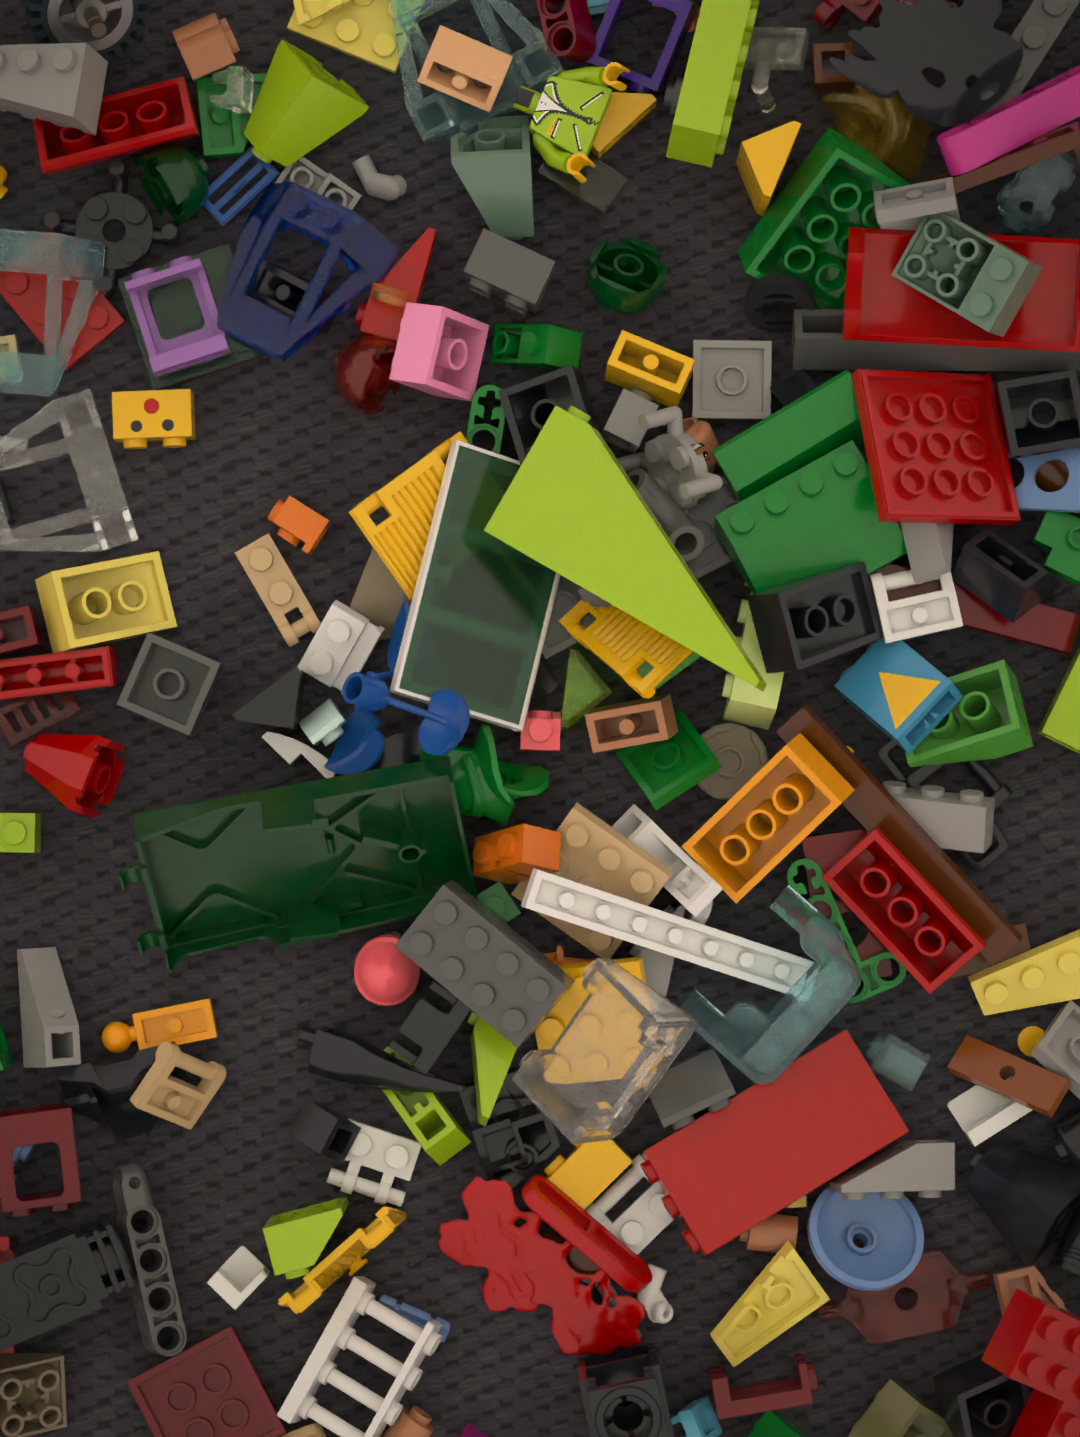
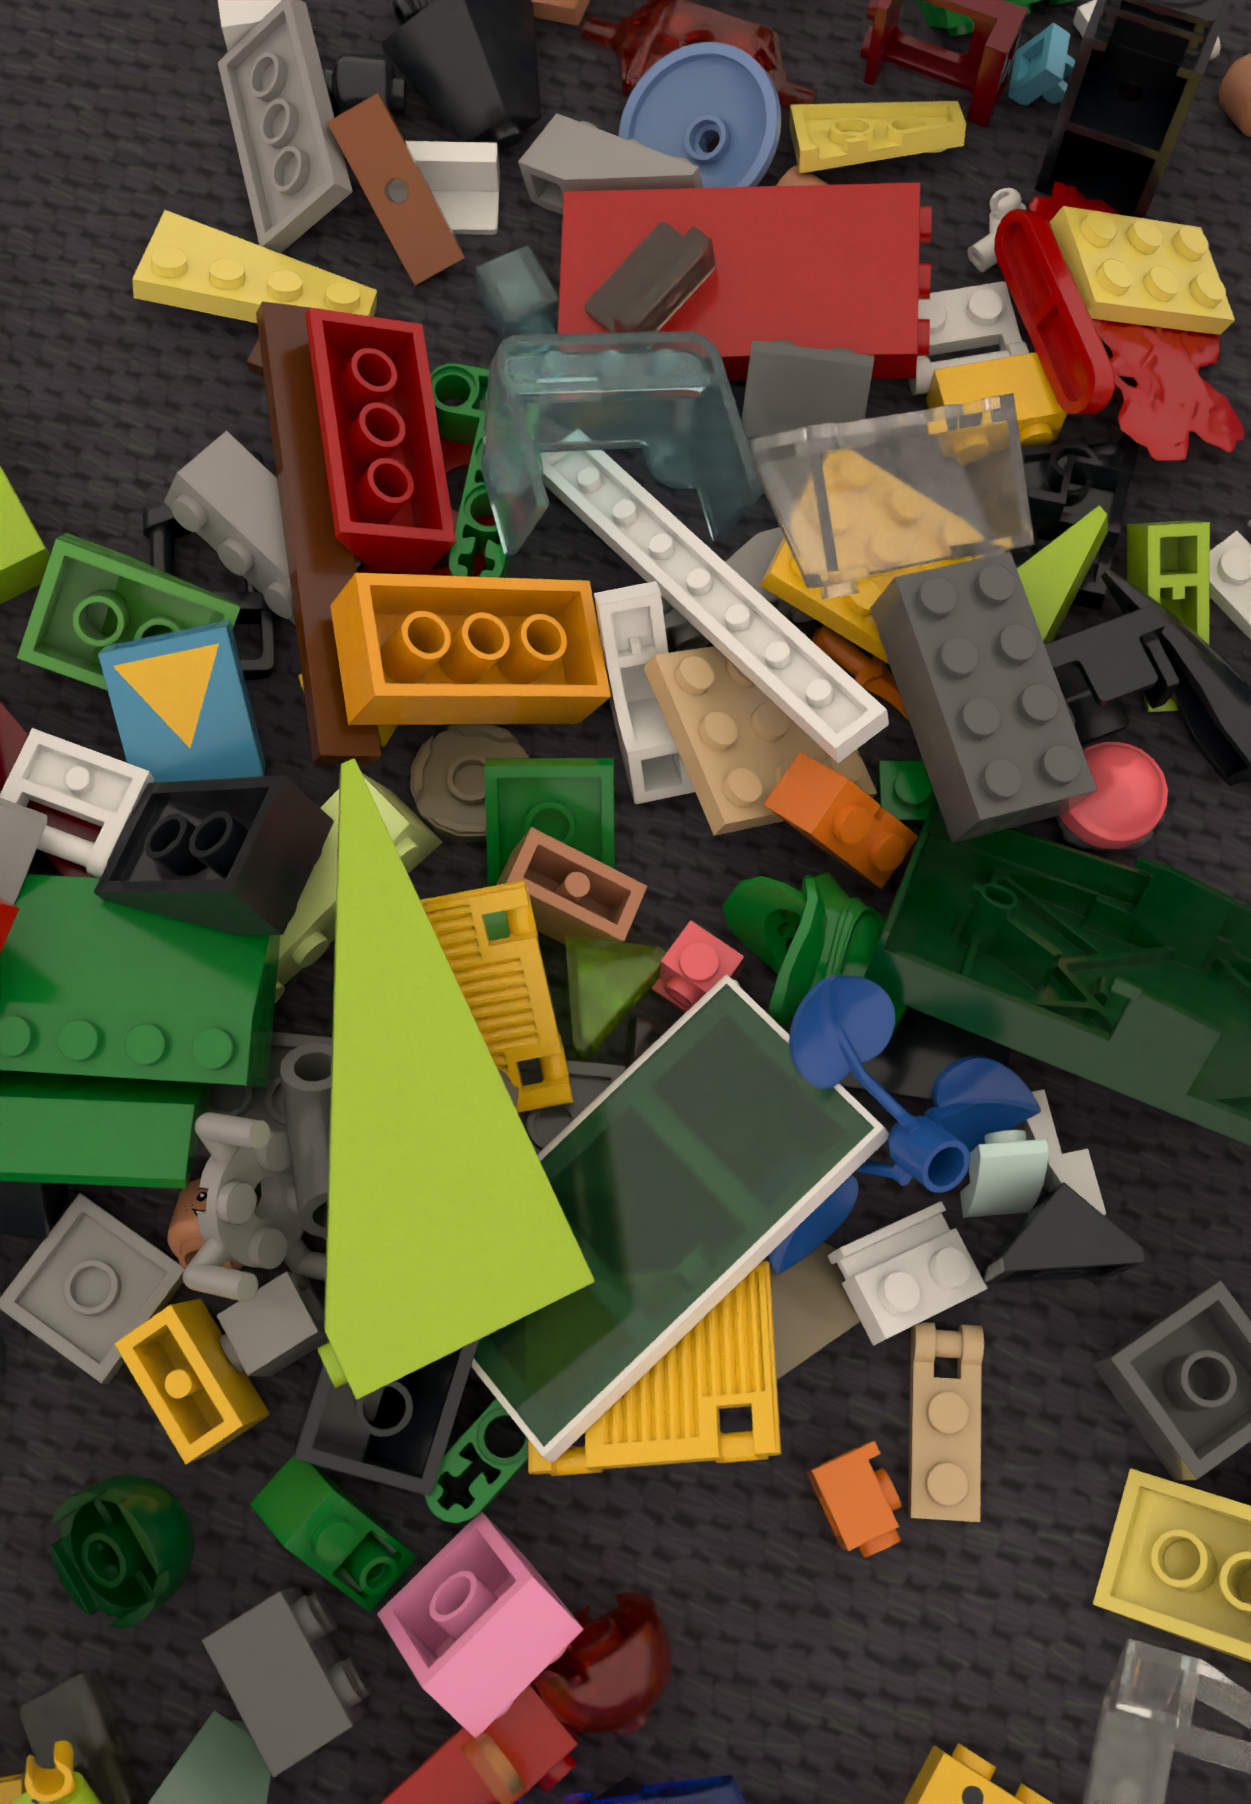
camera: 150 degrees left, 15 degrees down
yellow piece [1017,1026,1044,1057] -> none
none -> clear smoke panel [585,222,716,355]
none -> light yellow plate [1050,206,1235,335]

